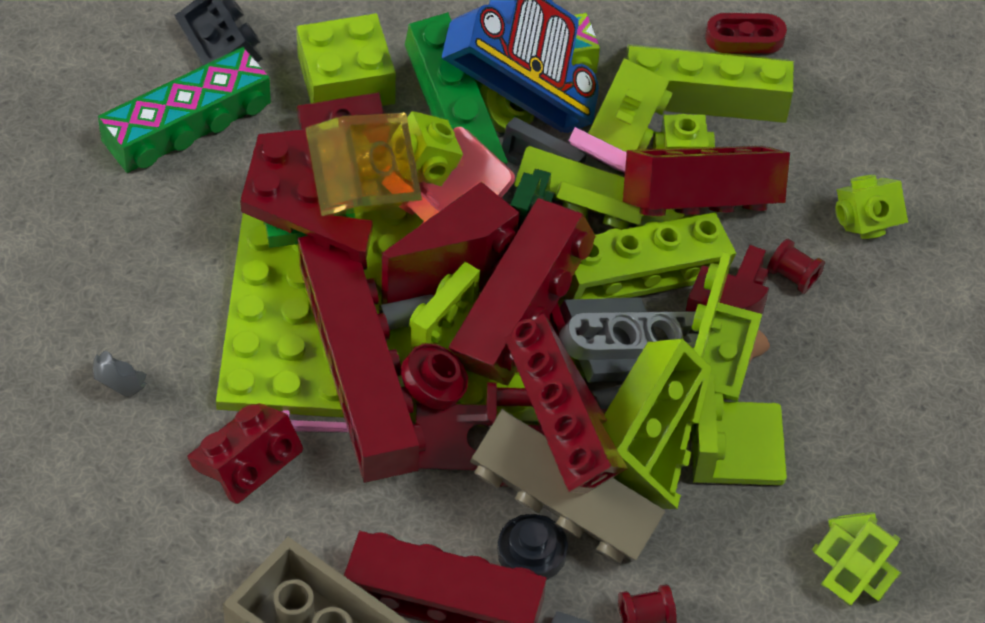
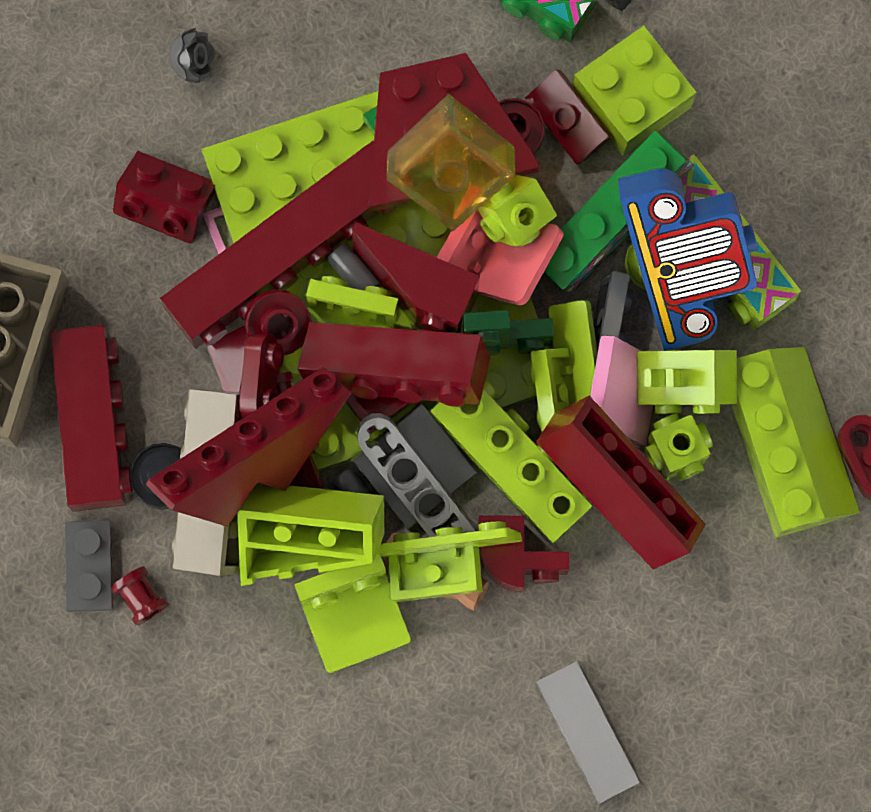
camera: 70 degrees right, 25 degrees up
dark red bush [767,238,825,294] -> none
lime piece [812,512,902,606] -> none
lime brick [835,174,908,239] -> none
none -> dark red plate [240,334,284,418]
none -> light grey tile [536,661,640,804]

